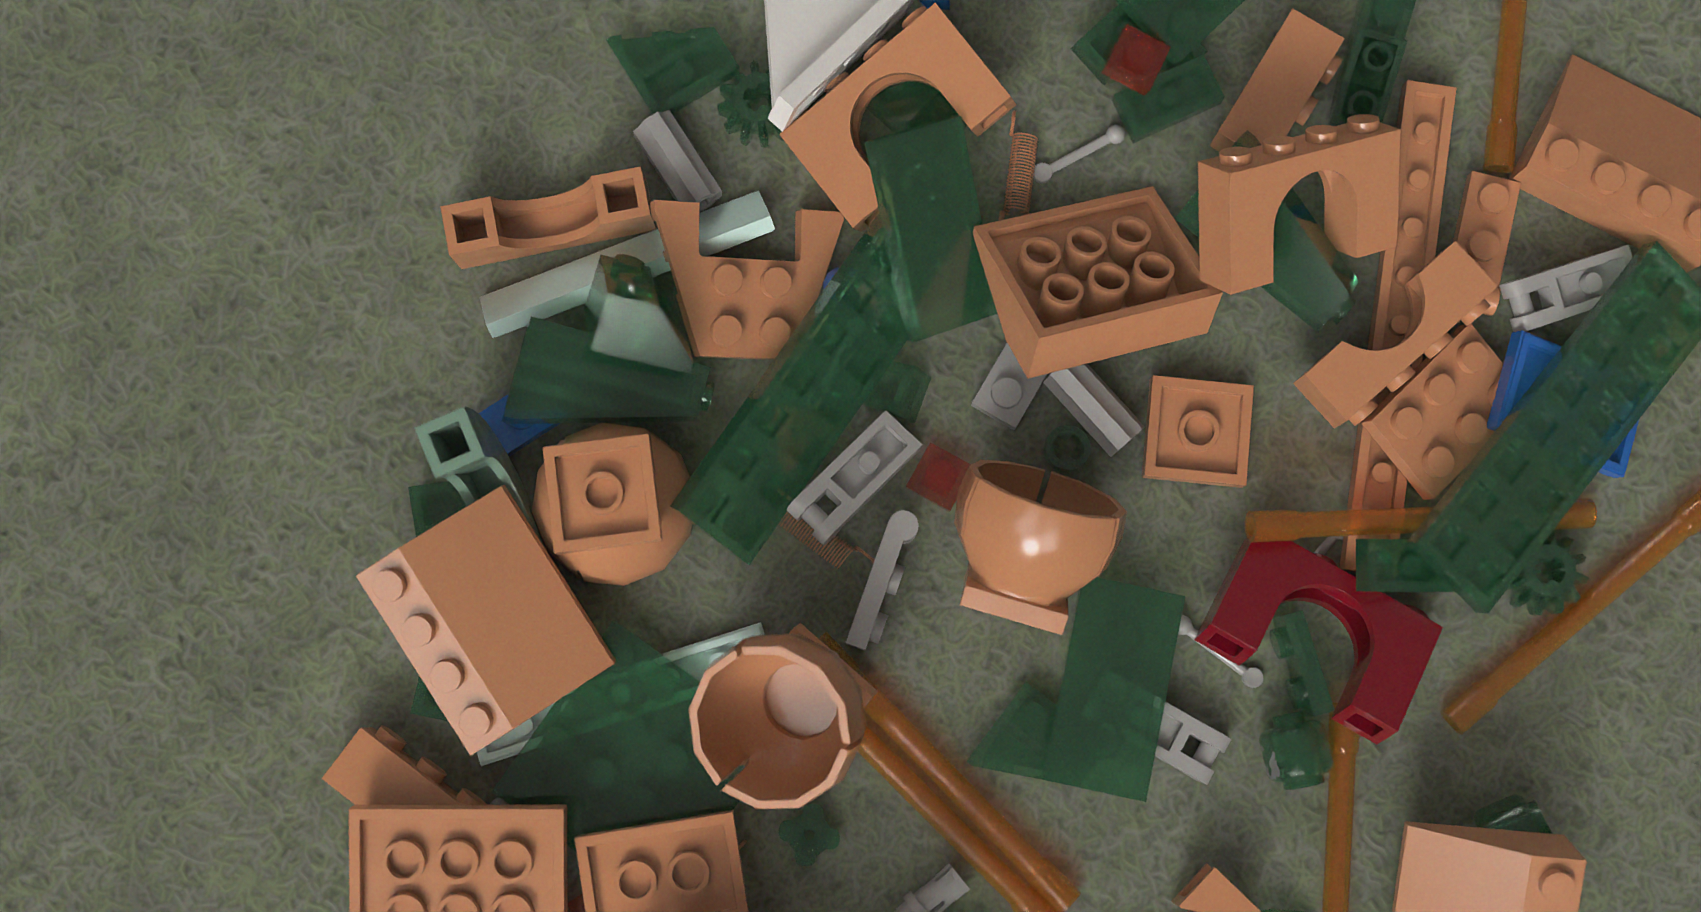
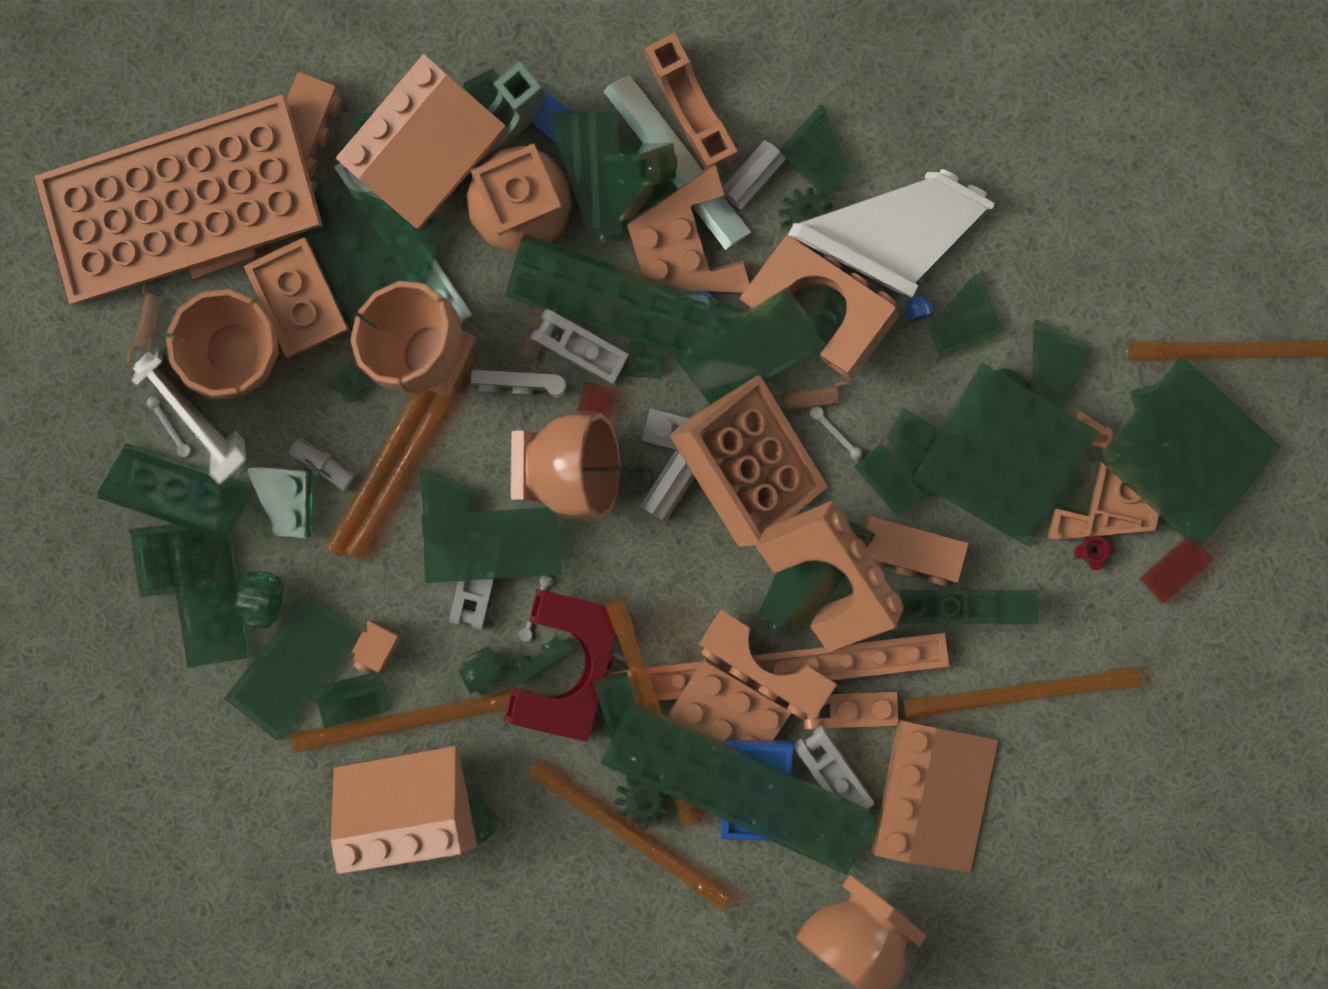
camera: 70 degrees right, 5 degrees up
clear red plate [1101,24,1171,96] -> none
nougat plate [1142,375,1254,488] -> none

